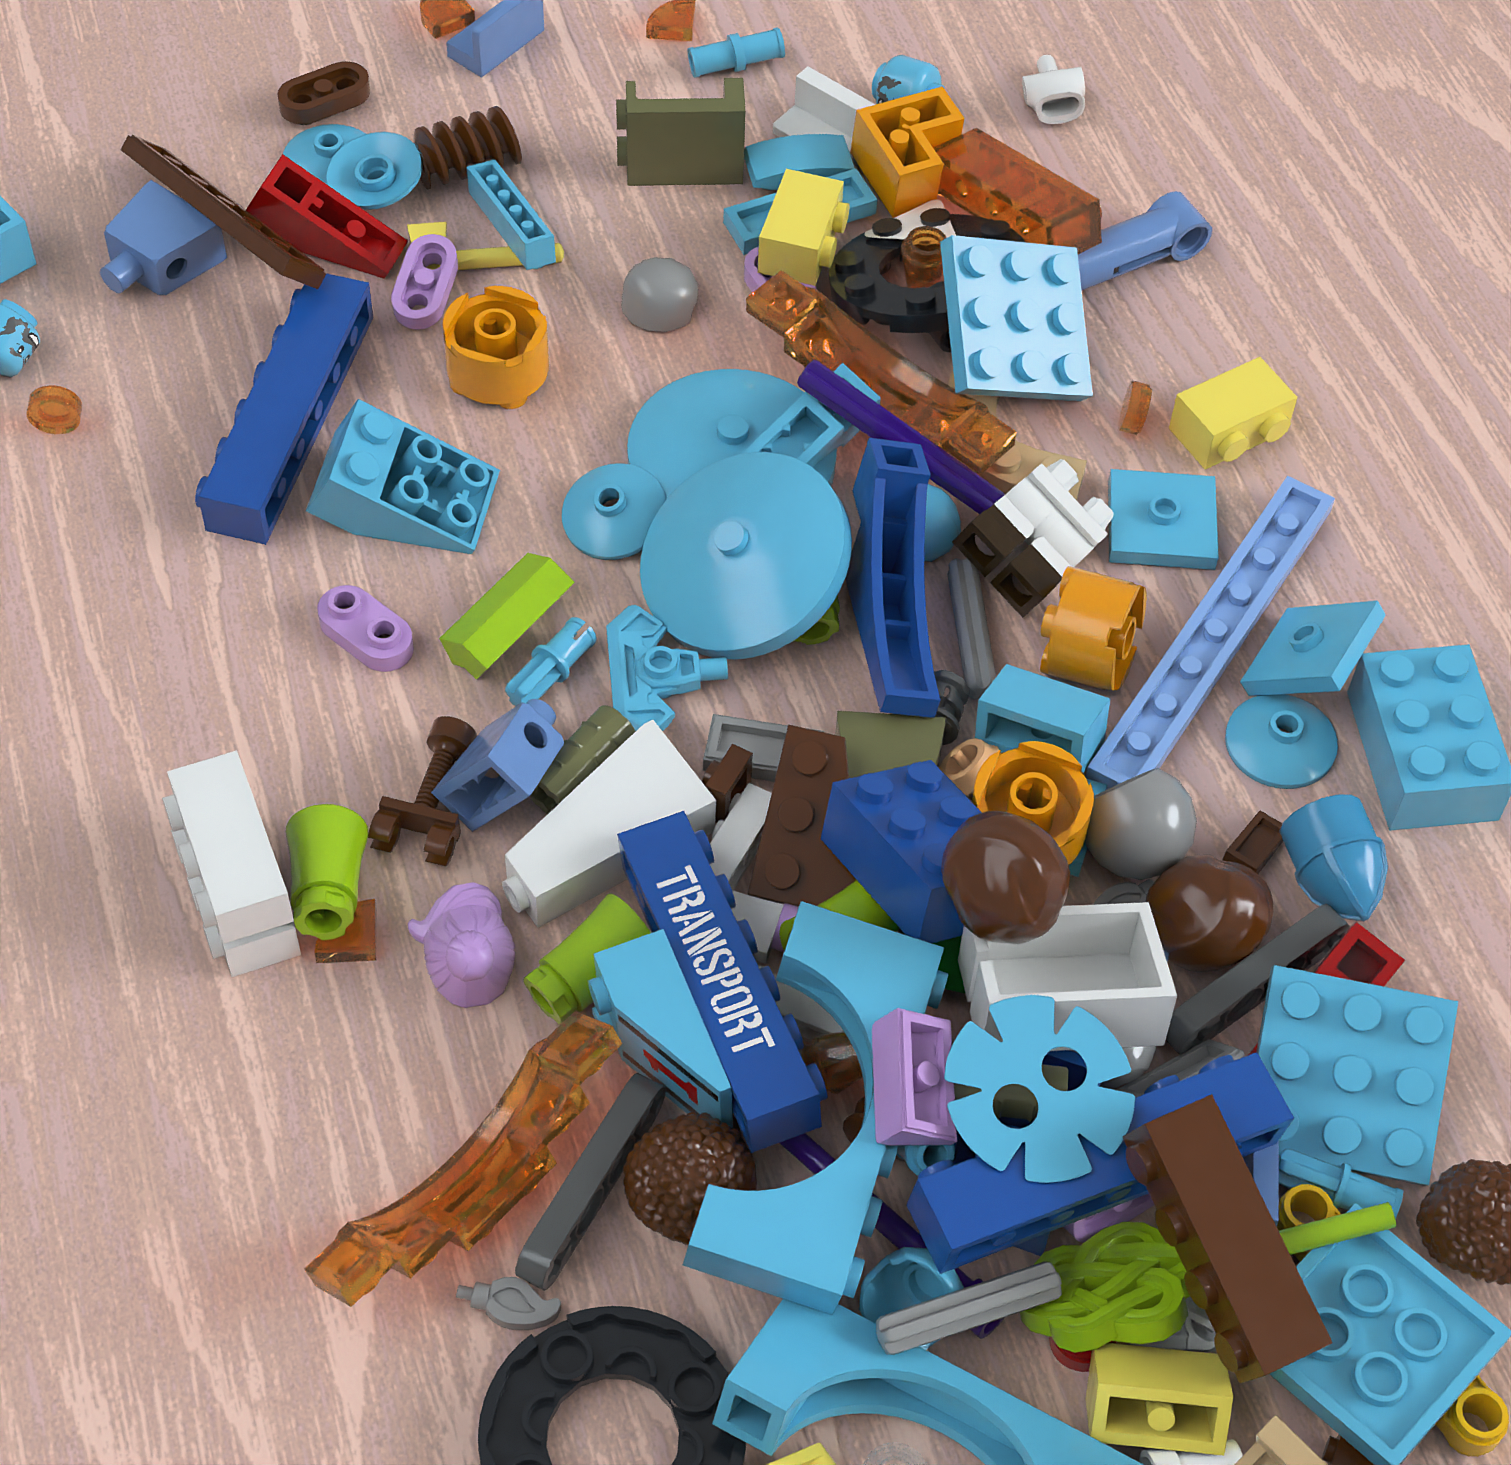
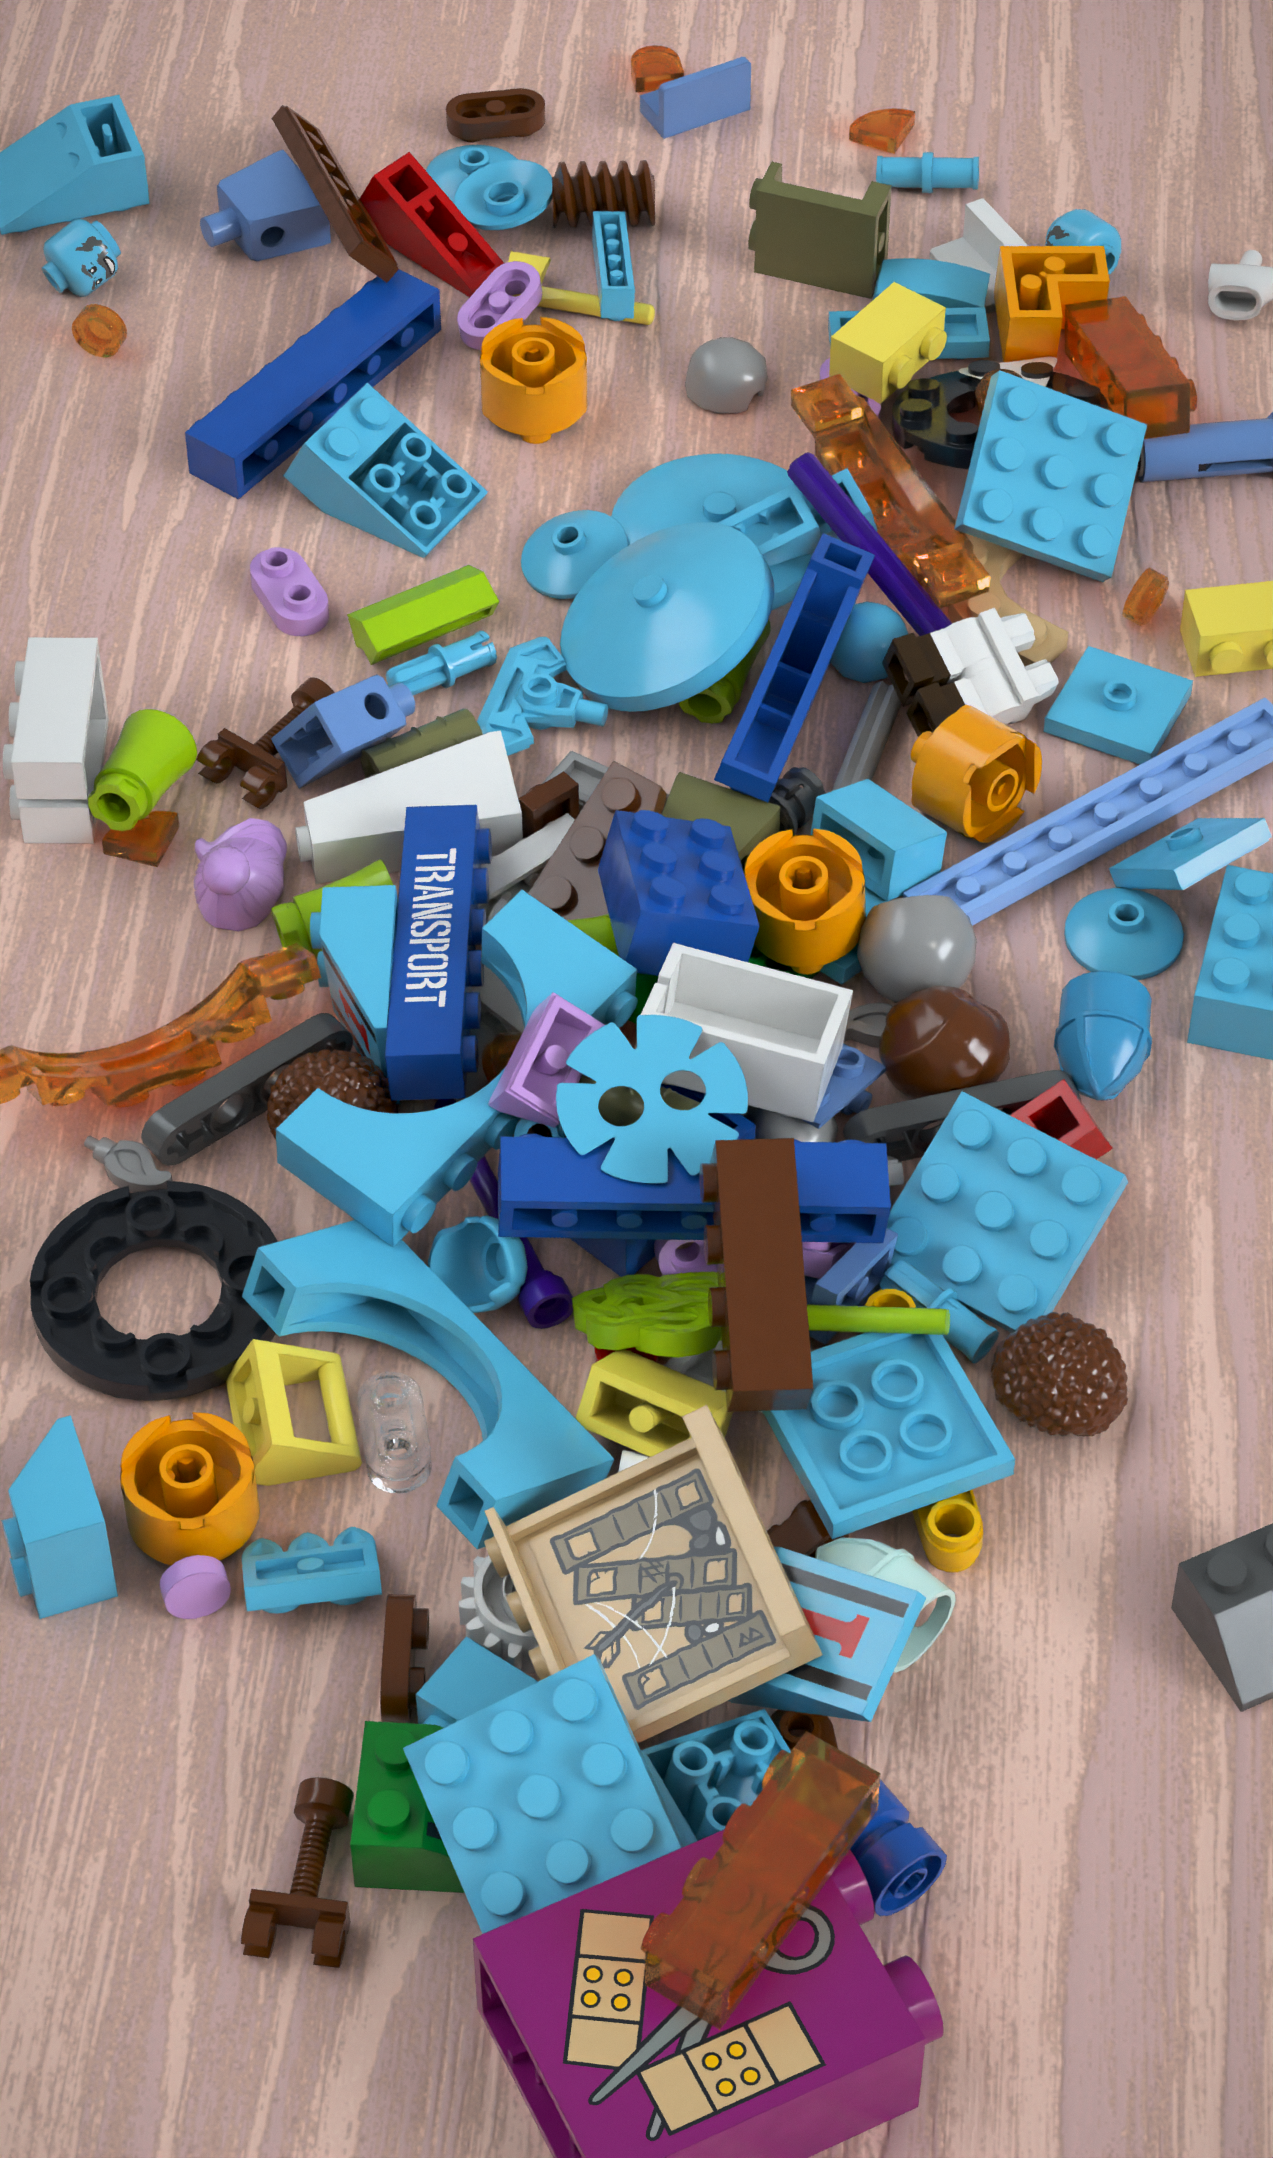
camera: 25 degrees right, 5 degrees down
light grey axle [876,1261,1062,1355] -> none
reddish brown piece [941,811,1070,944] -> none
reddish brown piece [1222,810,1283,874] -> none

